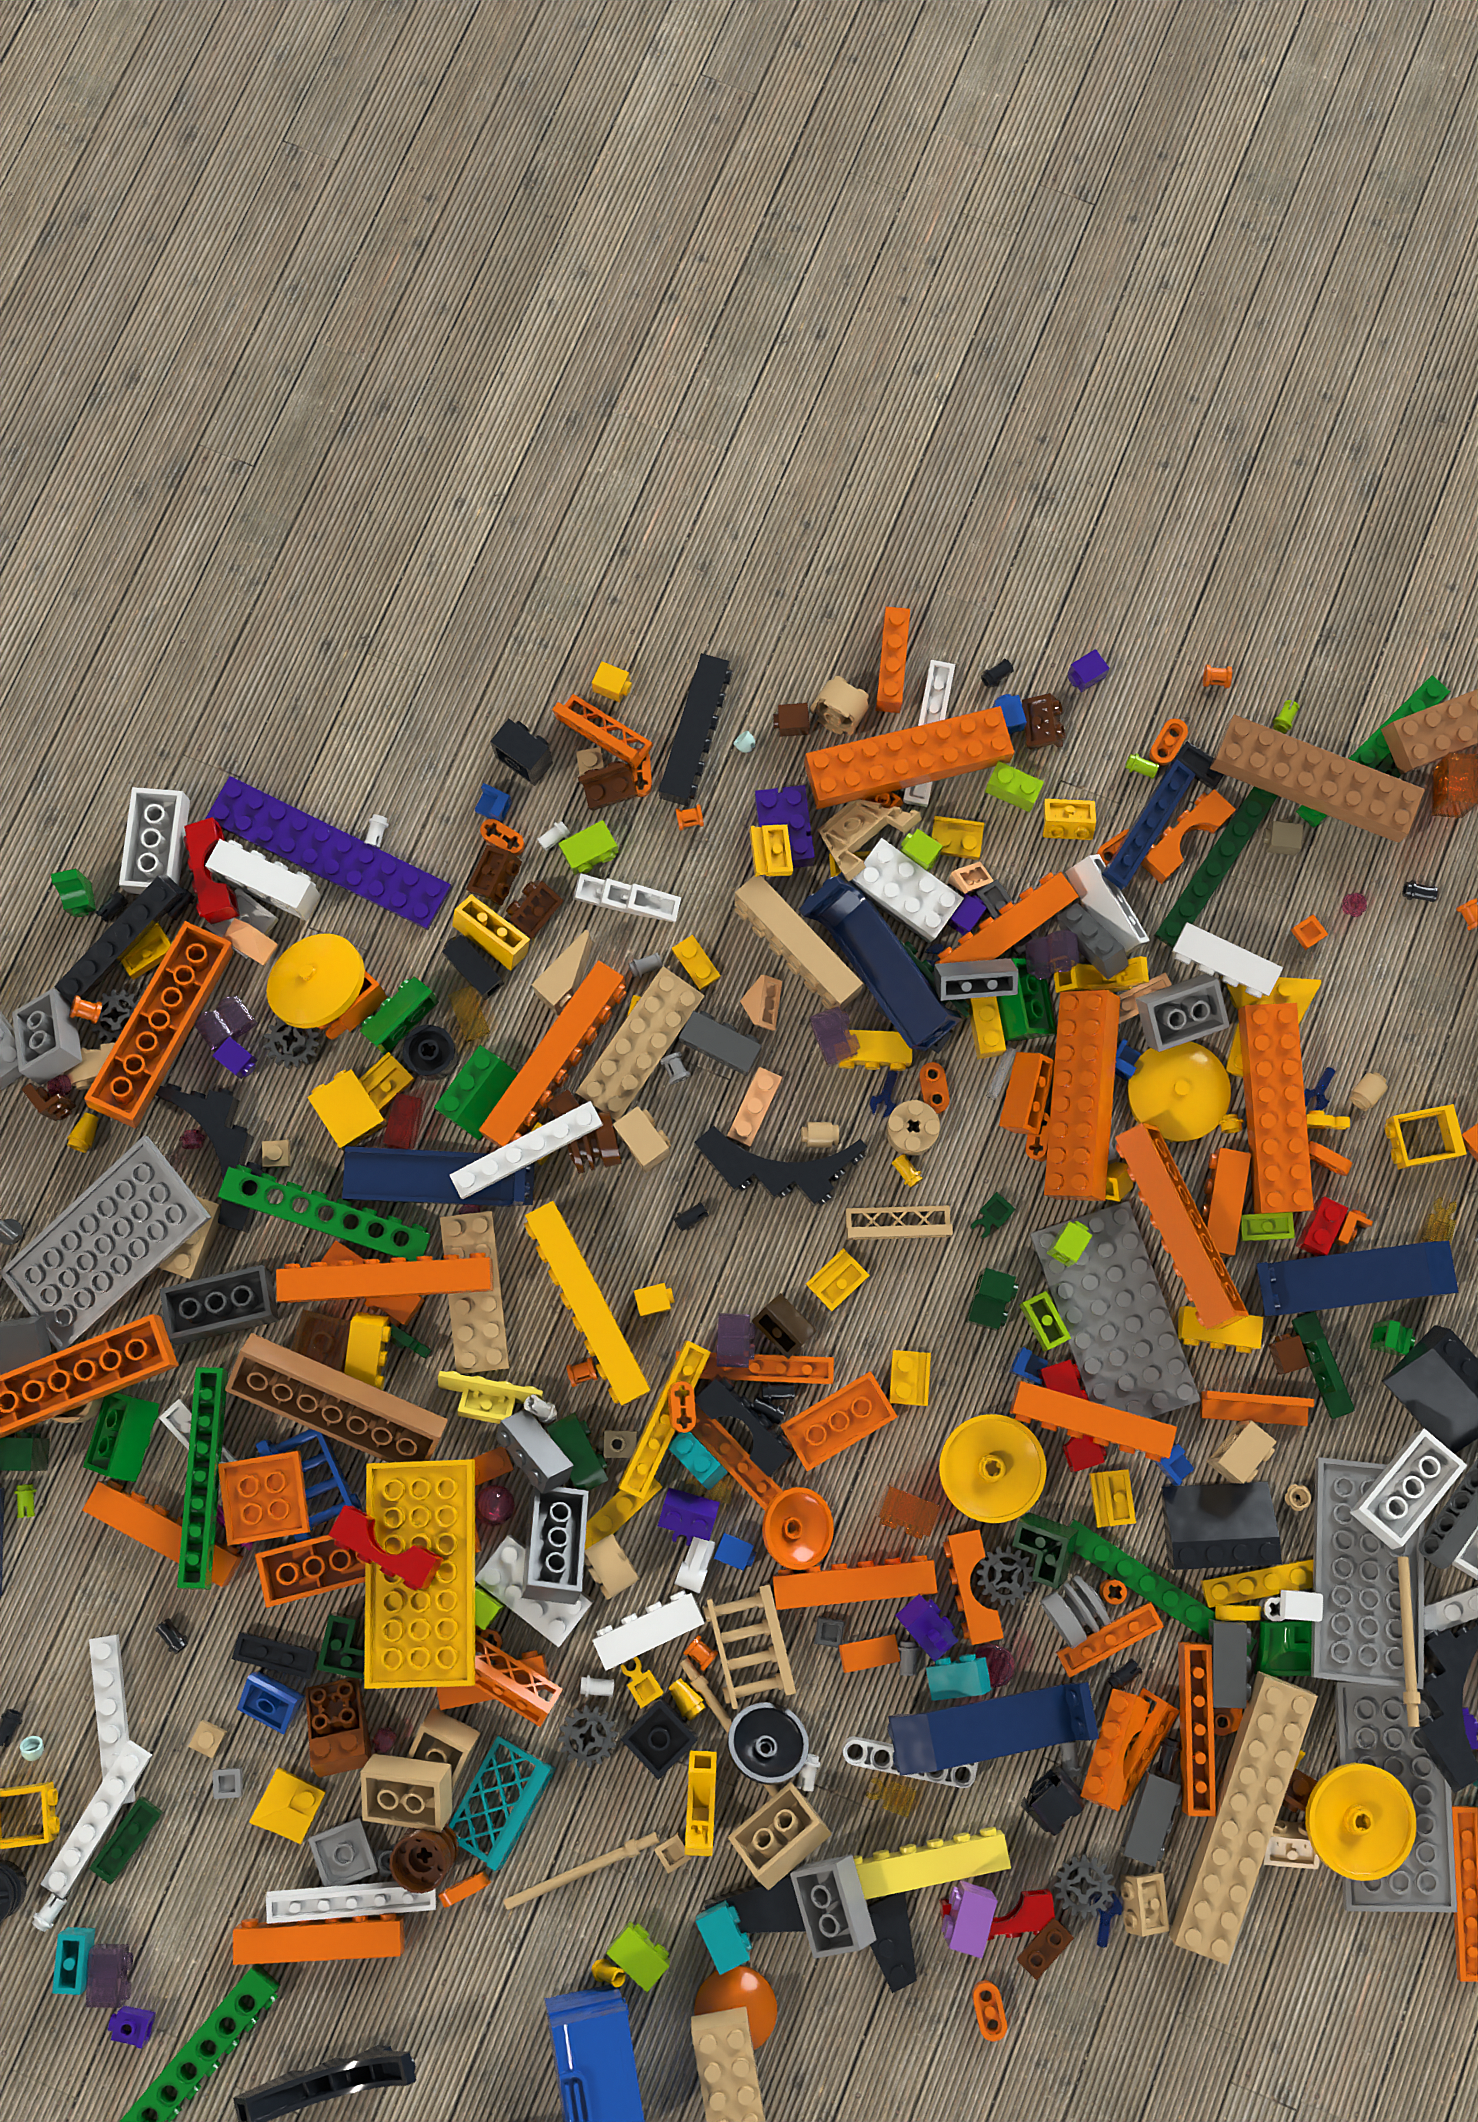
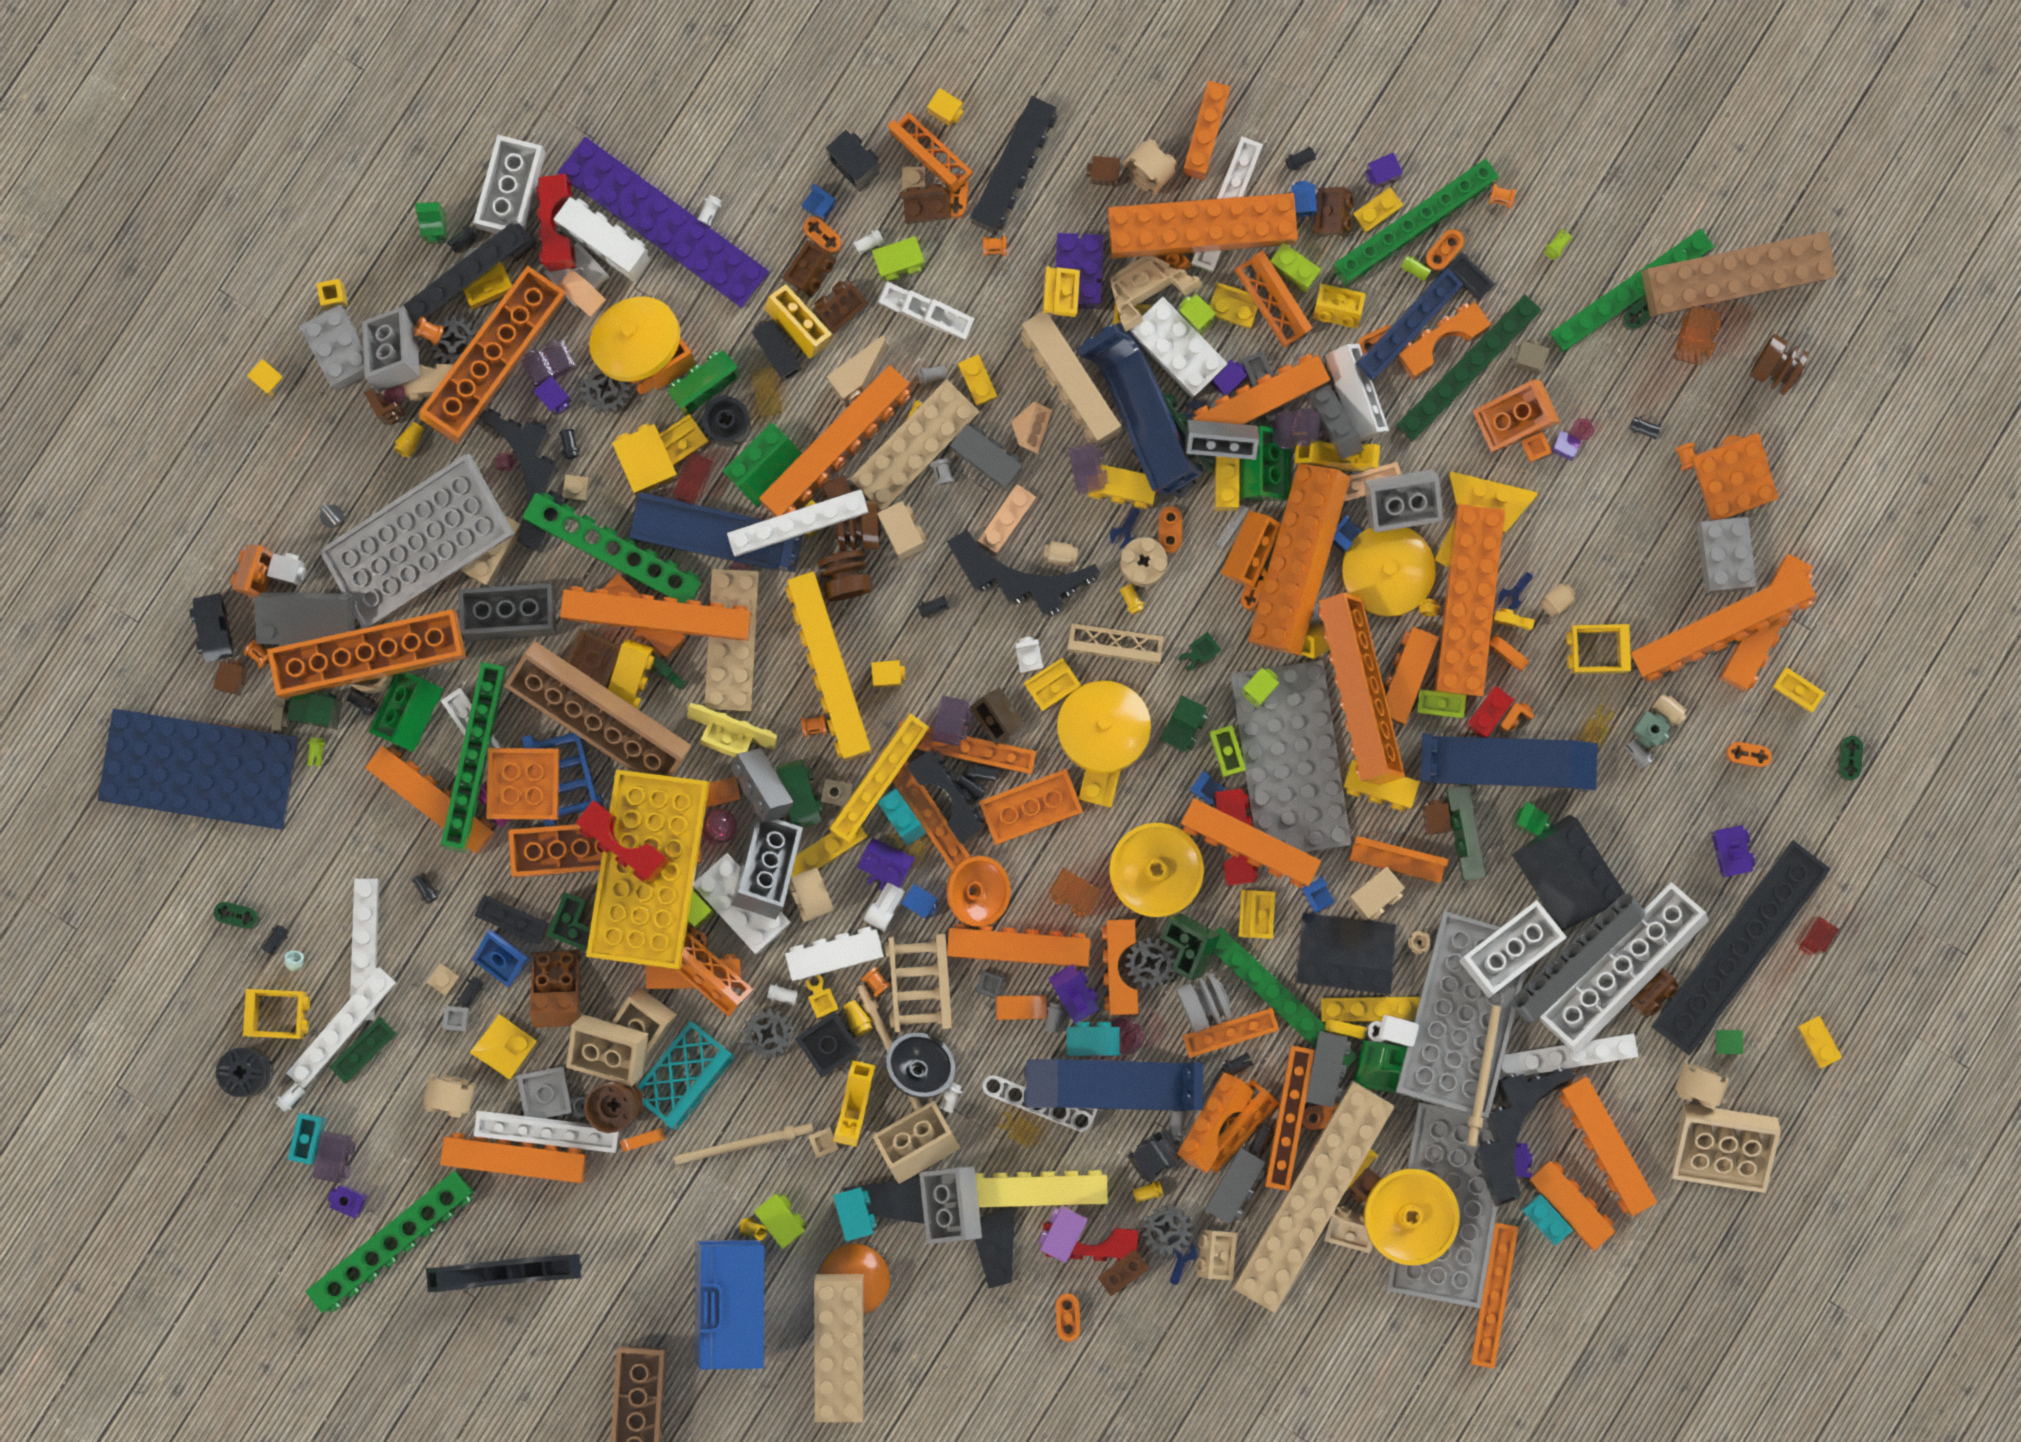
camera: 15 degrees right, 5 degrees up
clear pink plate [372,1727,397,1753] -> none
white pin [524,1394,557,1423] -> none
orange beam [668,1381,696,1433] -> none
light aqua hinge [733,731,756,753] -> none
light nougat slope [948,862,993,894] -> none
orange bush [1099,1579,1127,1605] -> none
white brick [1171,923,1283,998] -> none
medium nougat brick [1210,714,1425,843] -> none
none -> black pin [346,688,378,716]
none -> tan brick [423,1074,476,1118]
none -> black pin [457,976,485,1008]
none -> black pin [559,428,580,460]
none -> reddish brown wheel [817,550,873,602]
none -> white bracket [1015,637,1043,674]
none -> yellow dish [1057,681,1151,773]
none -> yellow pin [1133,1180,1164,1203]
none -> orange fence [1234,250,1313,348]
none -> green brick [1333,158,1499,287]
none -> yellow plate [1352,187,1404,234]
none -> orange slope [1473,380,1560,453]
none -> slope [1551,430,1582,461]

